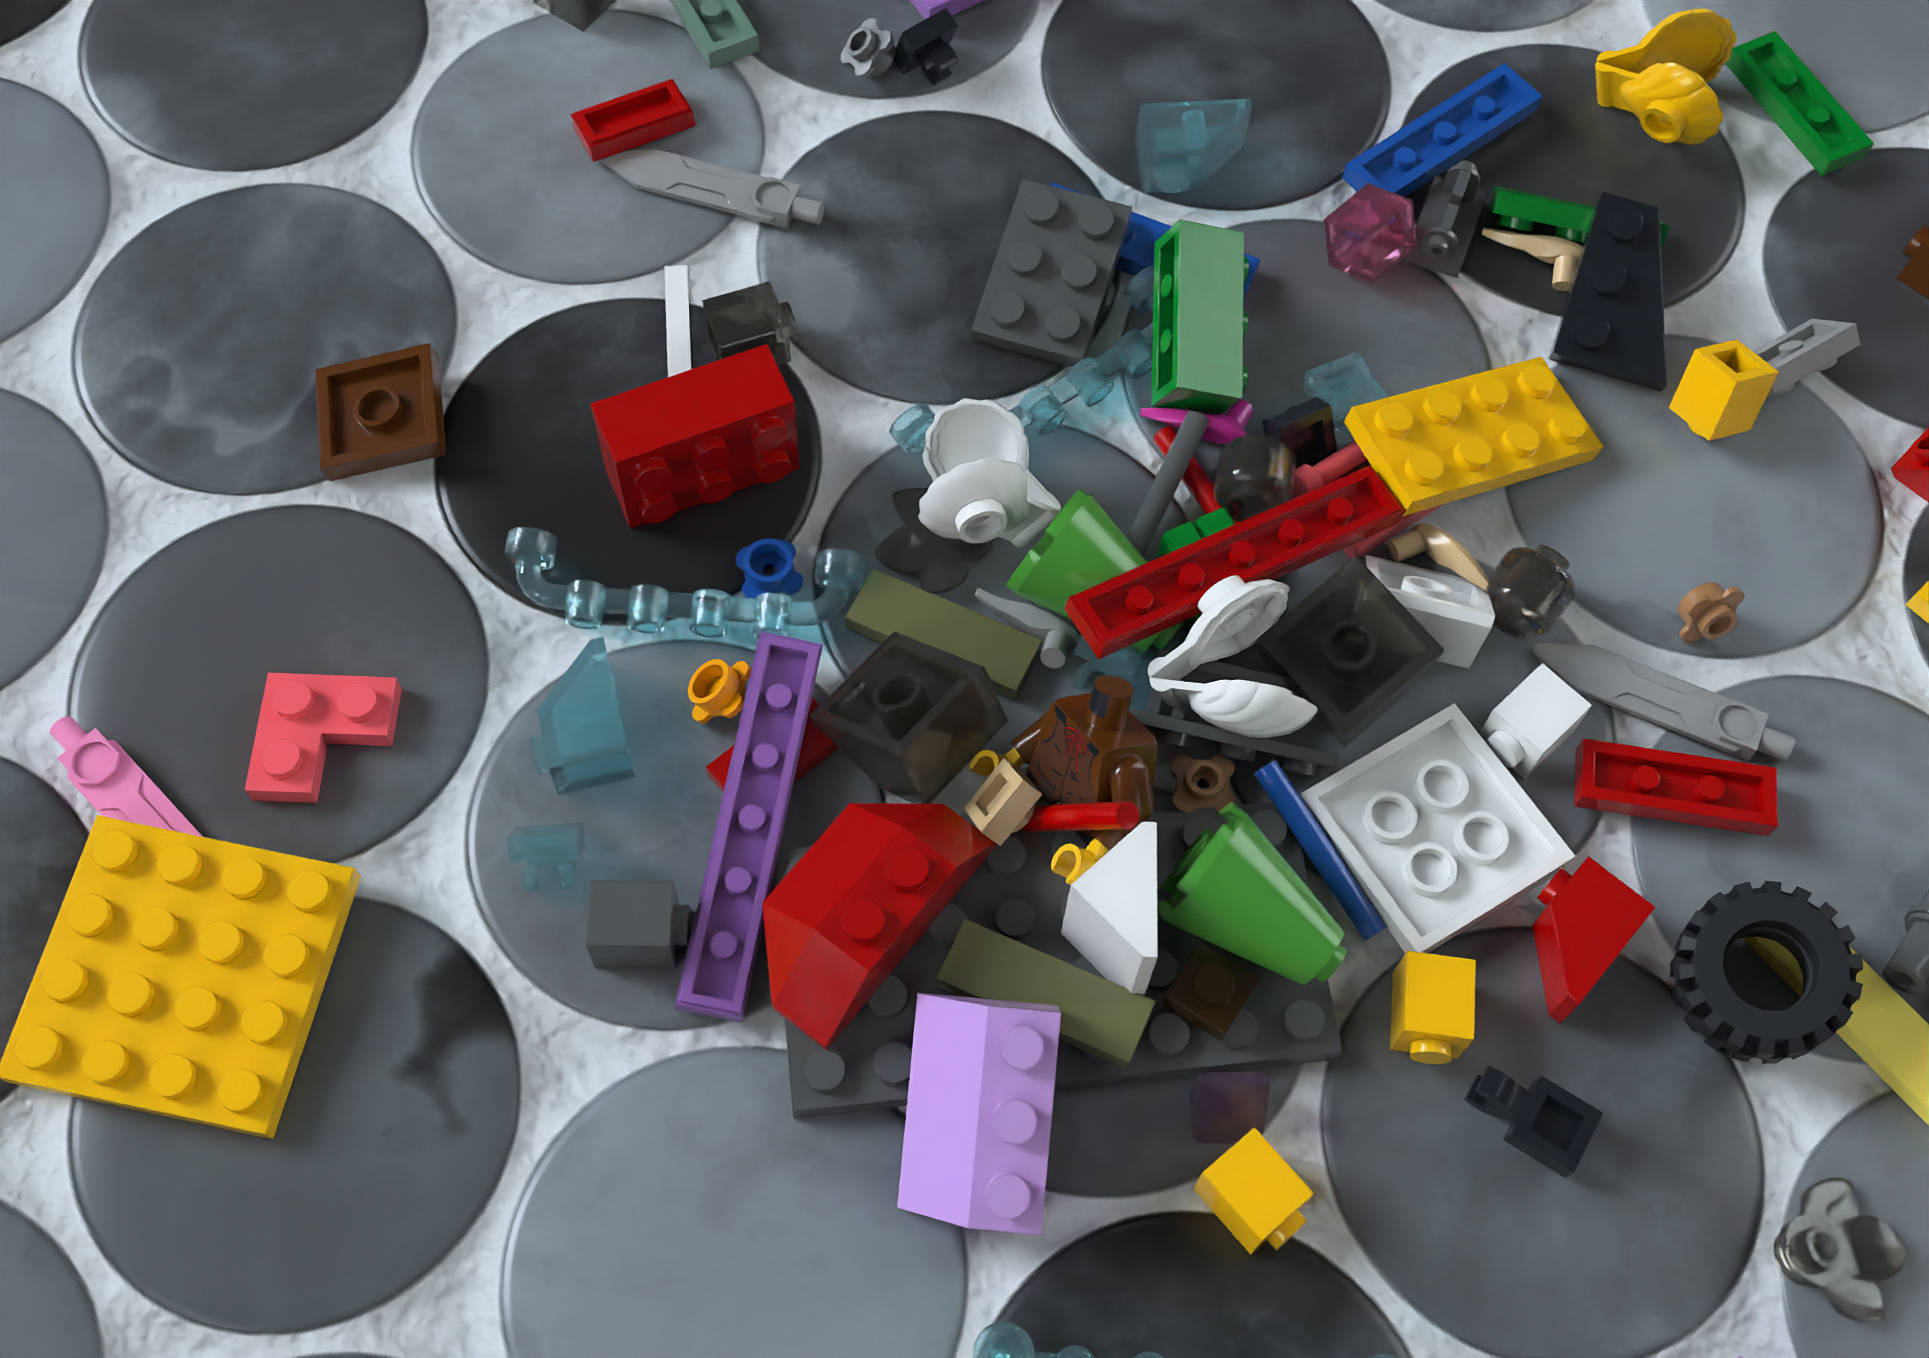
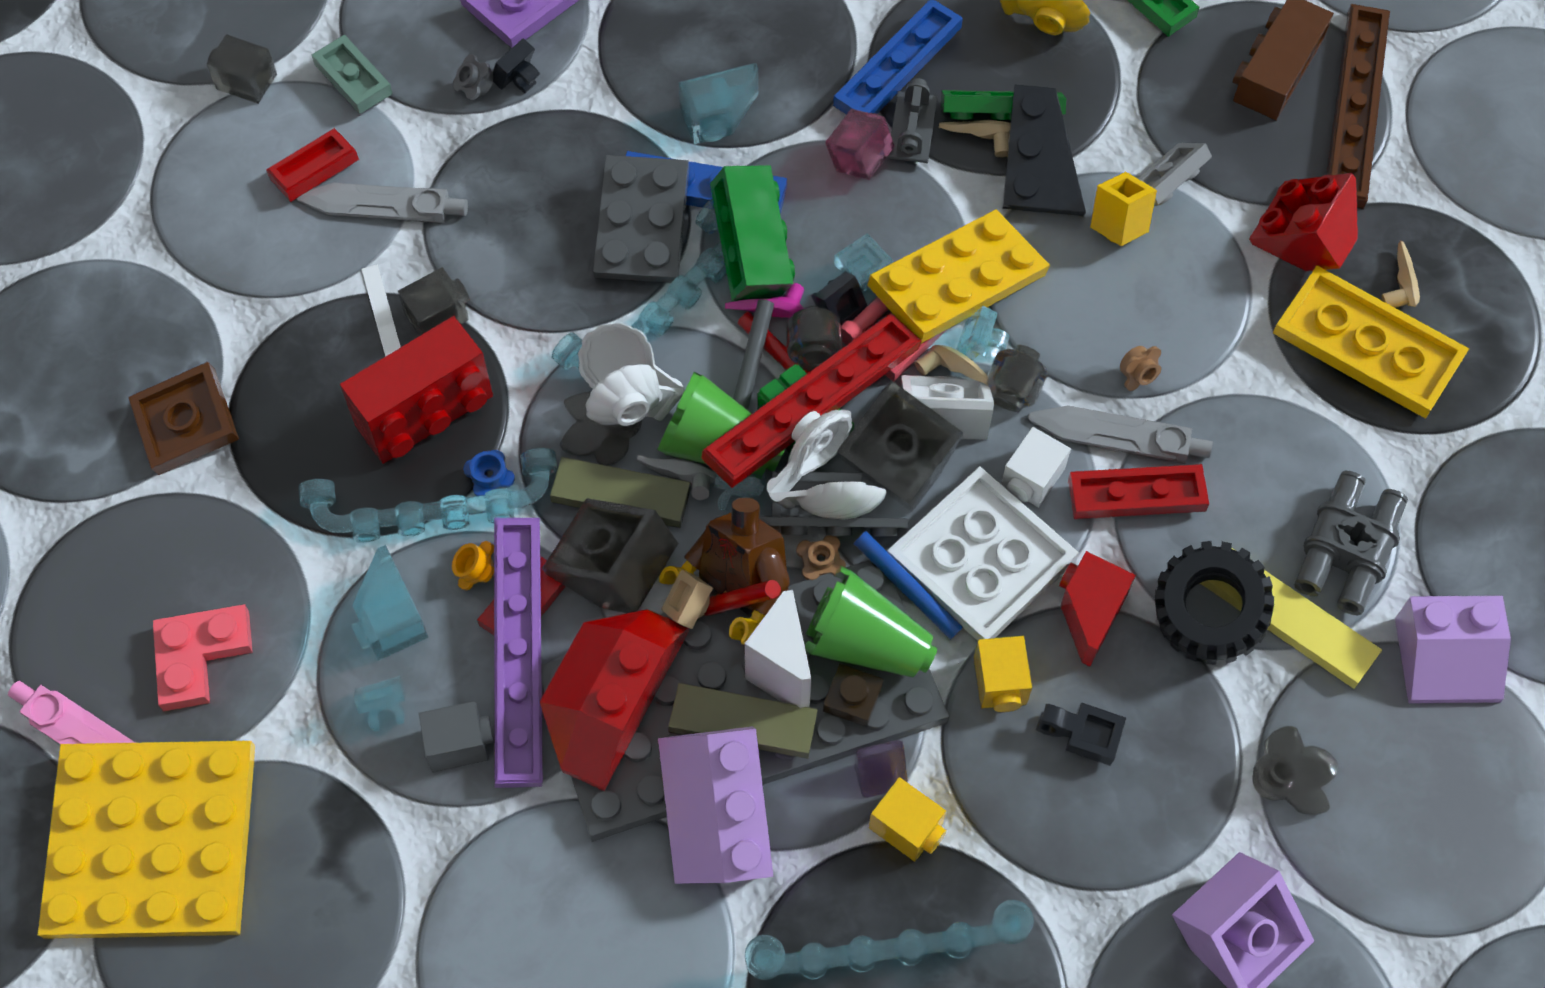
camera: 10 degrees left, 0 degrees up
none -> clear light blue tile [956,306,1010,361]

